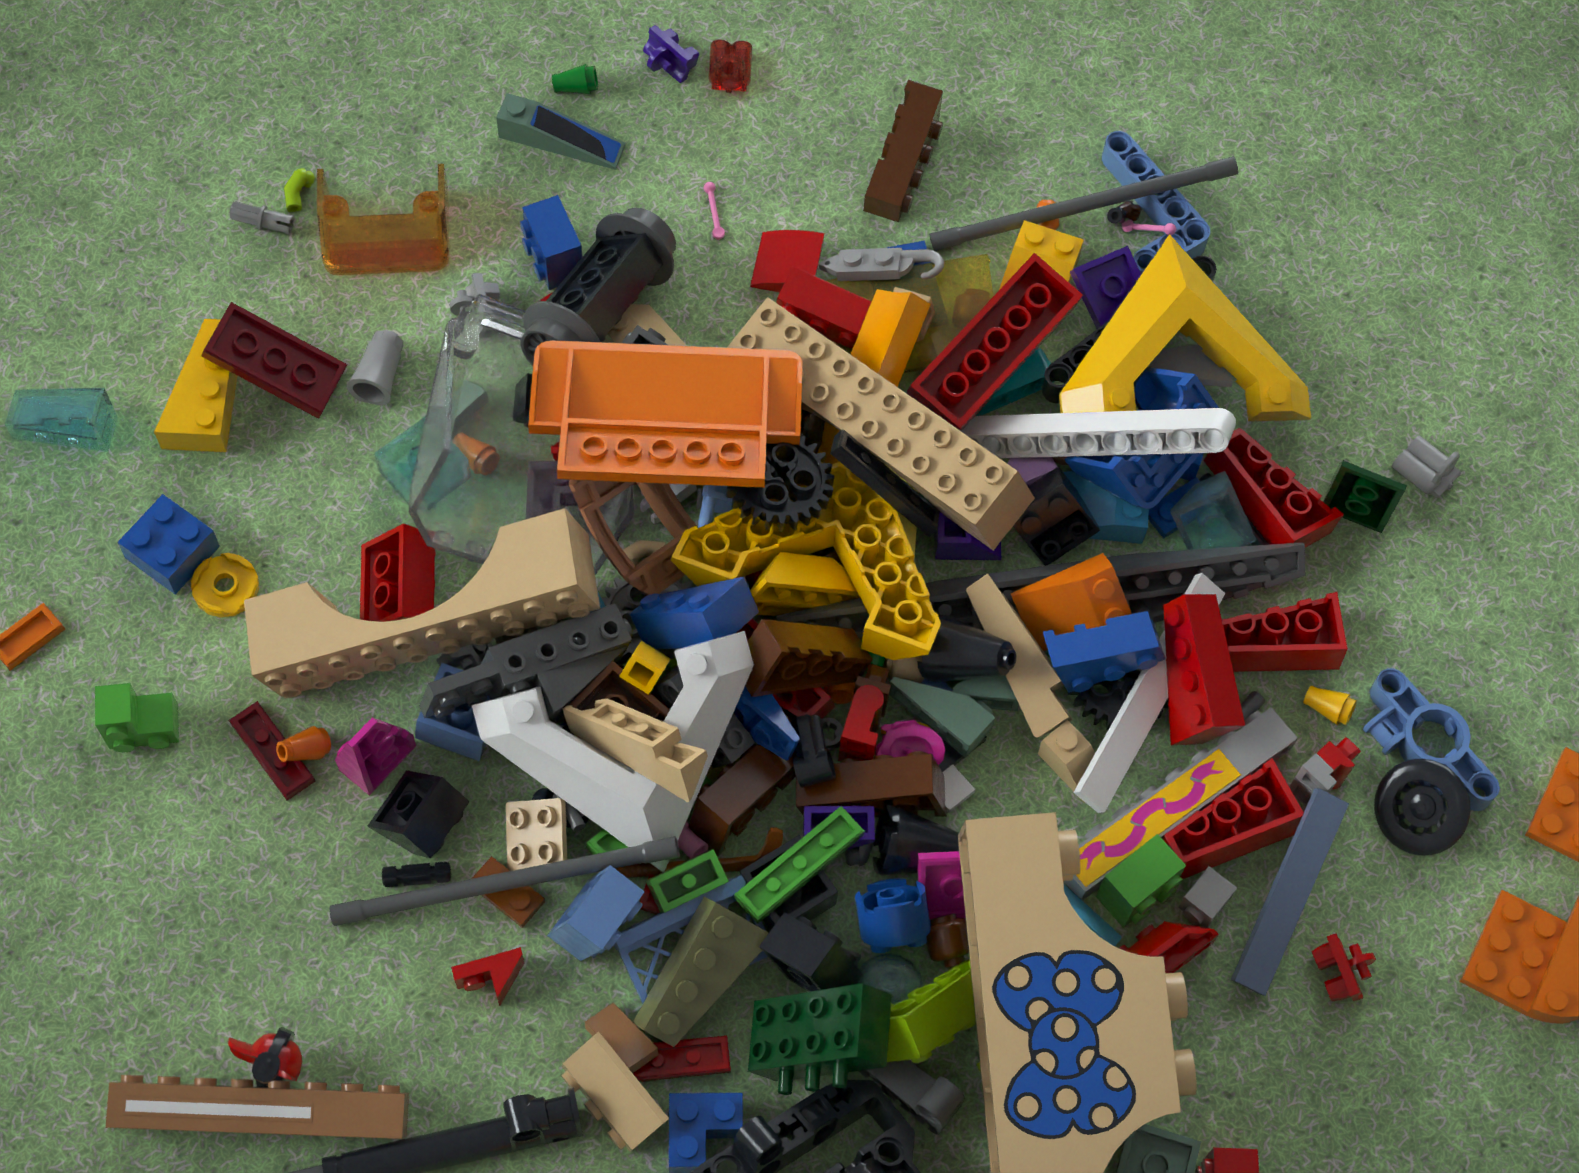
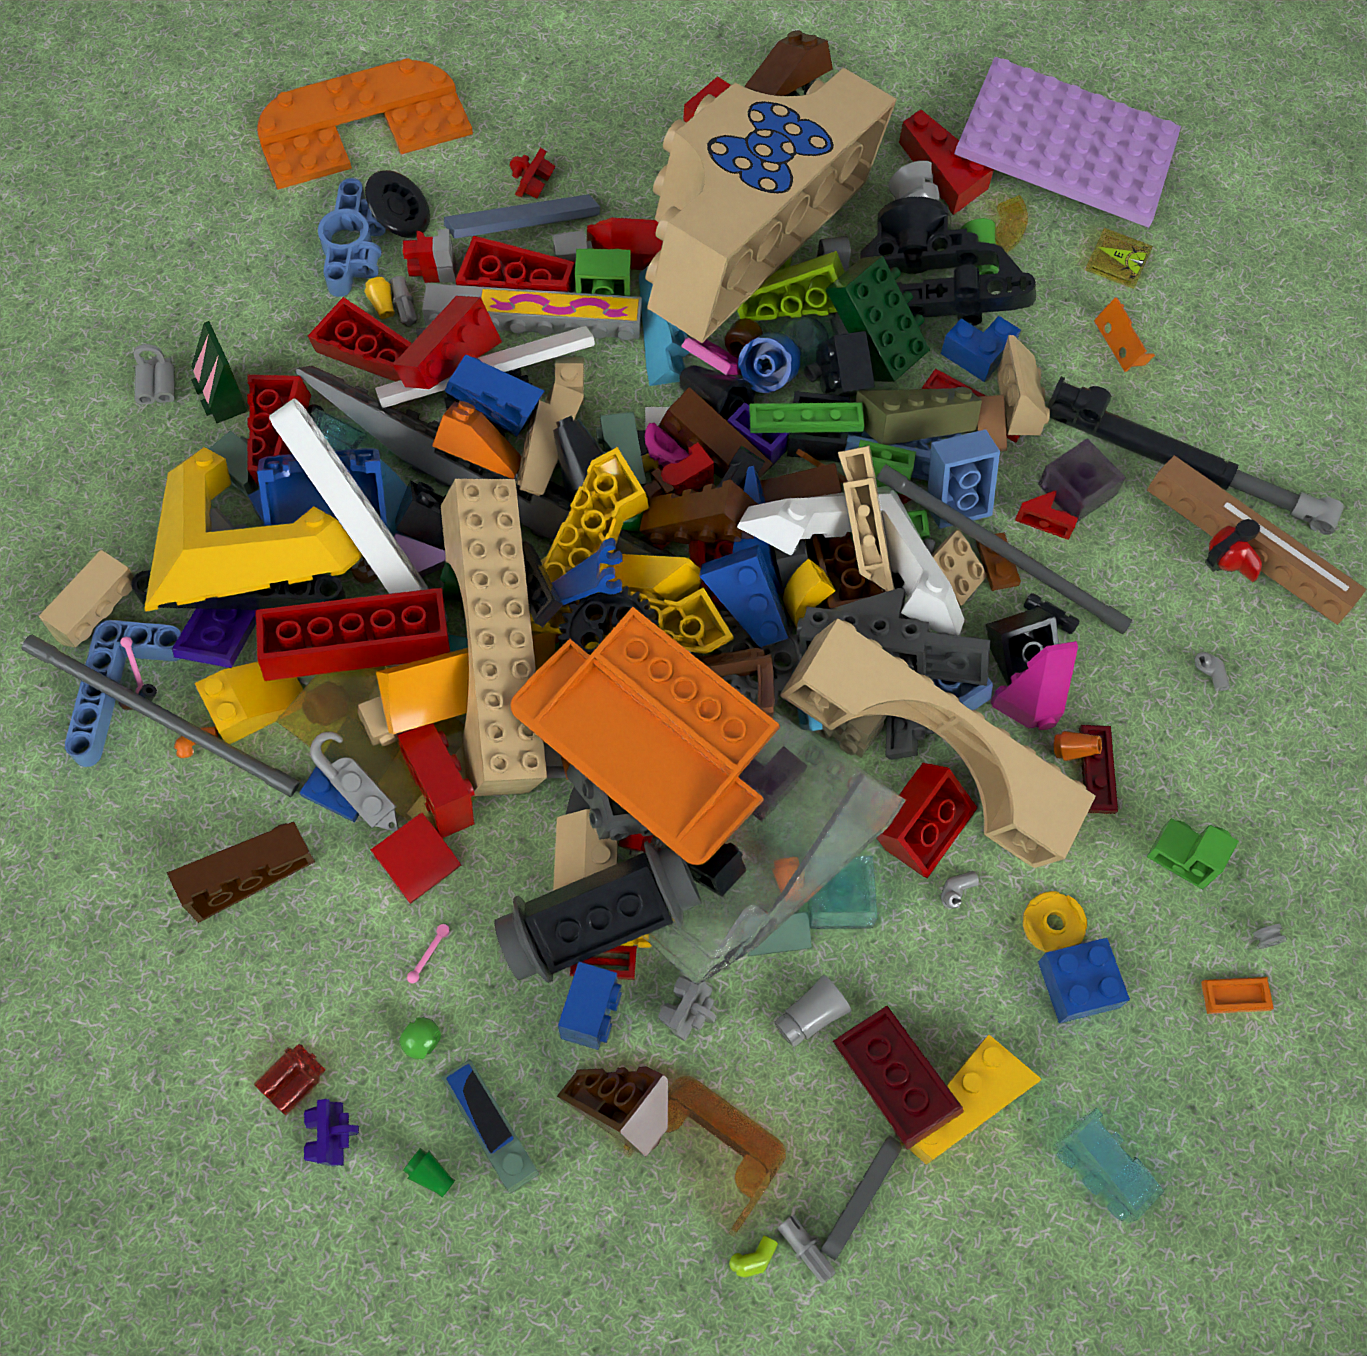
camera: 140 degrees left, 0 degrees up
none -> tan slope [38,550,134,648]
none -> sand green slope [208,430,254,498]
none -> light grey axle [389,276,417,327]
none -> bright green piece [399,1017,441,1060]
none -> blue flag [552,538,622,605]
none -> reddish brown wedge [557,1066,668,1157]
none -> dark grey beam [820,1135,903,1261]
none -> light grey arm [941,871,979,909]
none -> clear purple brick [1038,438,1126,522]
none -> light grey arm [1195,652,1230,691]
none -> light grey bush [1253,924,1287,949]

